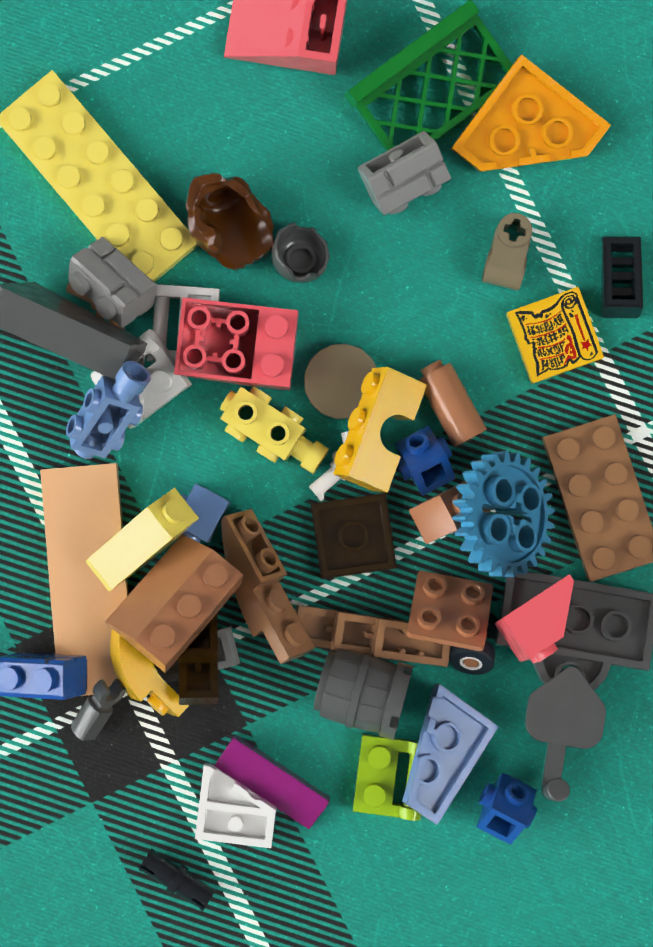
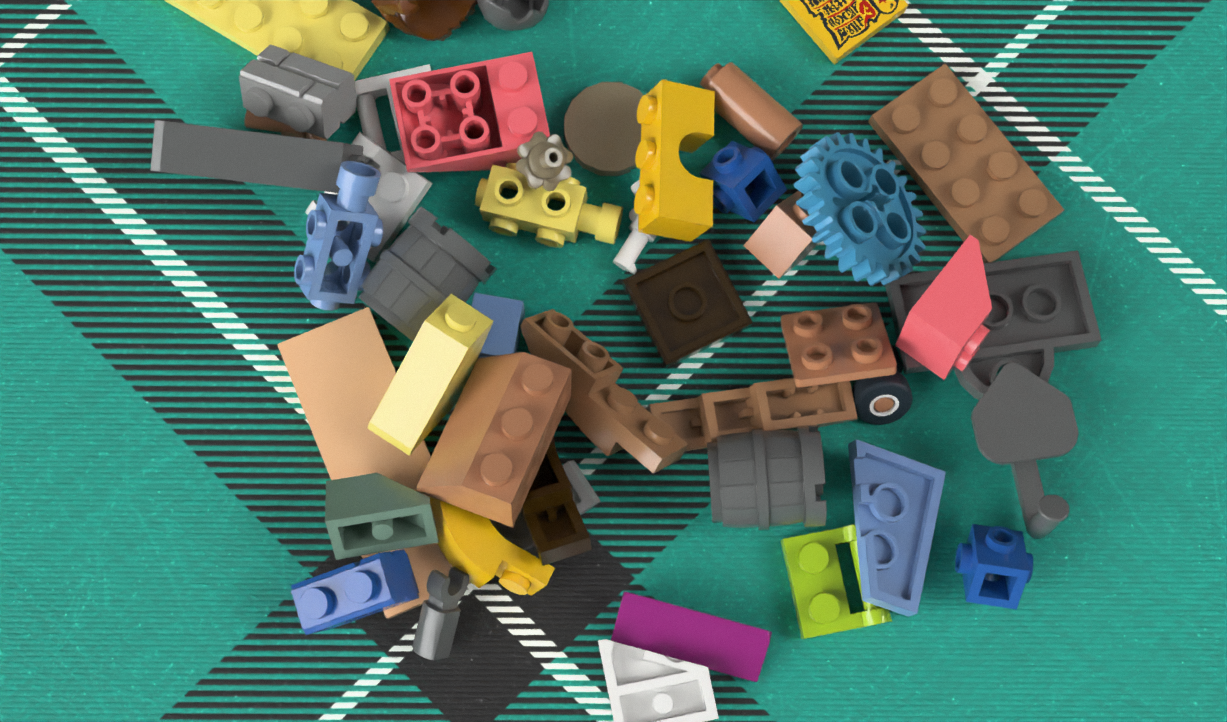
camera: 20 degrees left, 10 degrees down
none -> sand green slope [325,473,439,560]
none -> dark grey piece [359,207,497,341]
none -> dark tan plant [516,131,573,192]

